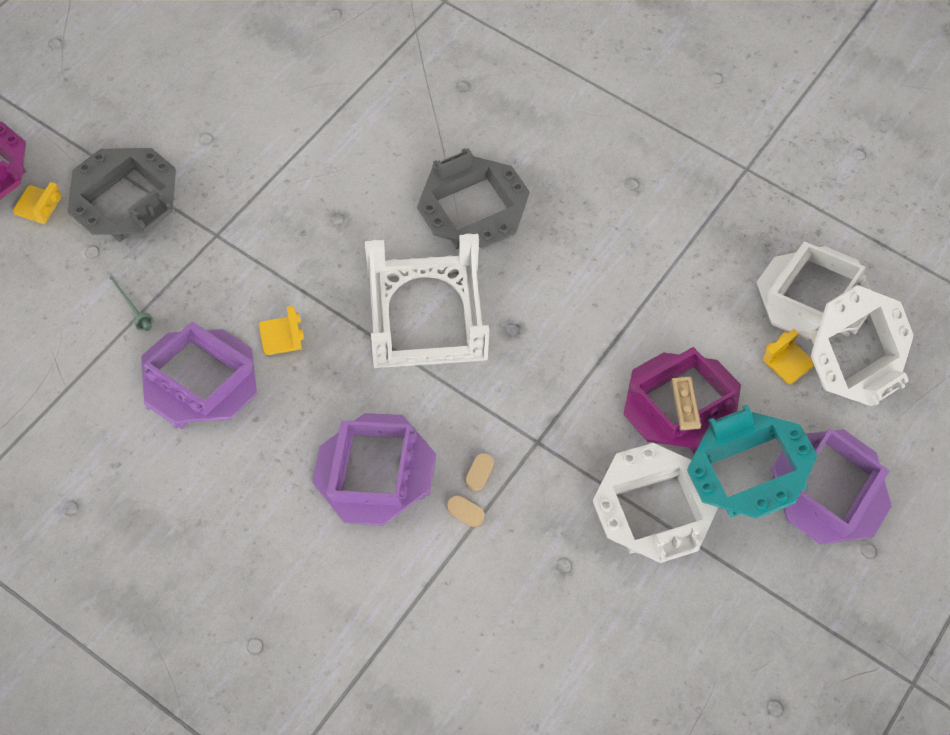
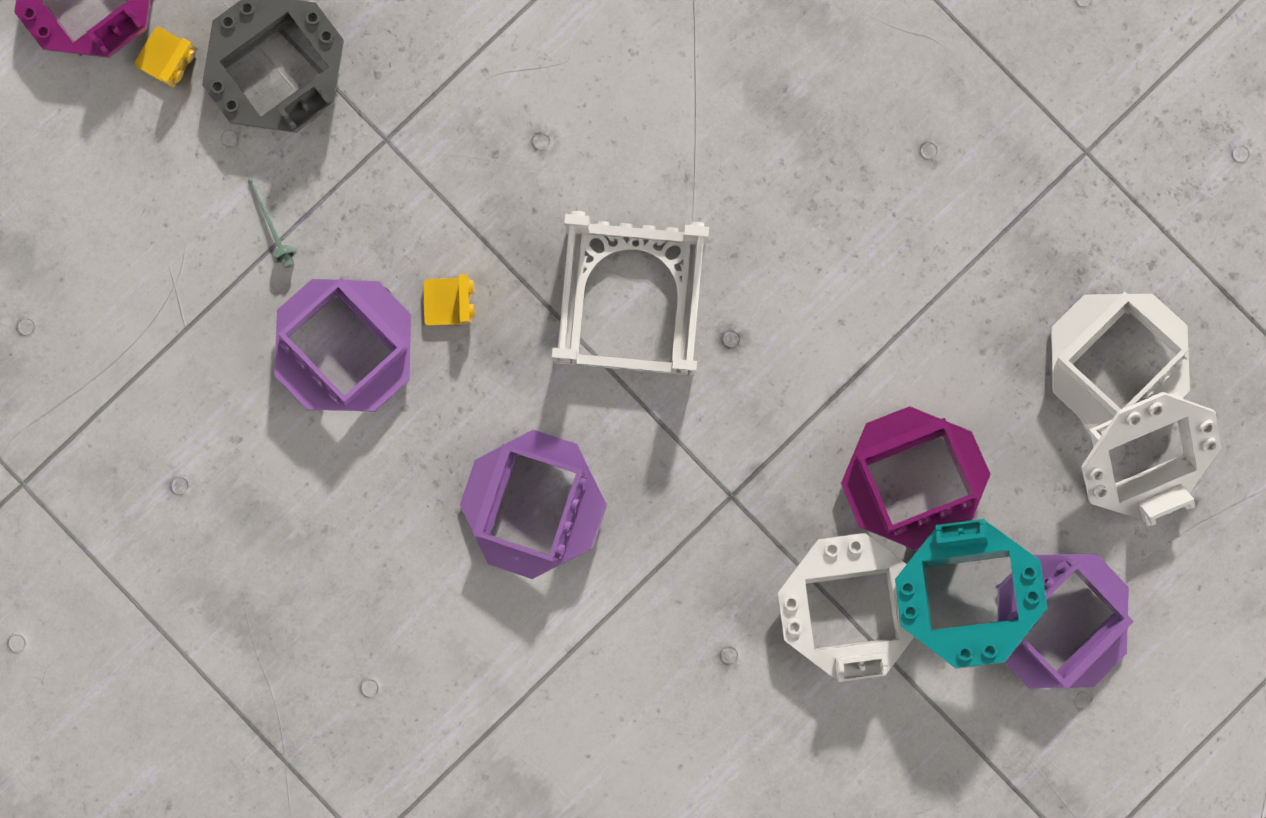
camera: 10 degrees right, 25 degrees up
dark grey hinge [417,148,530,249] -> none
tan tile [447,496,485,527] -> none
tan tile [466,453,494,491] -> none
tan tile [671,377,701,430] -> none
yellow bracket [762,329,814,385] -> none

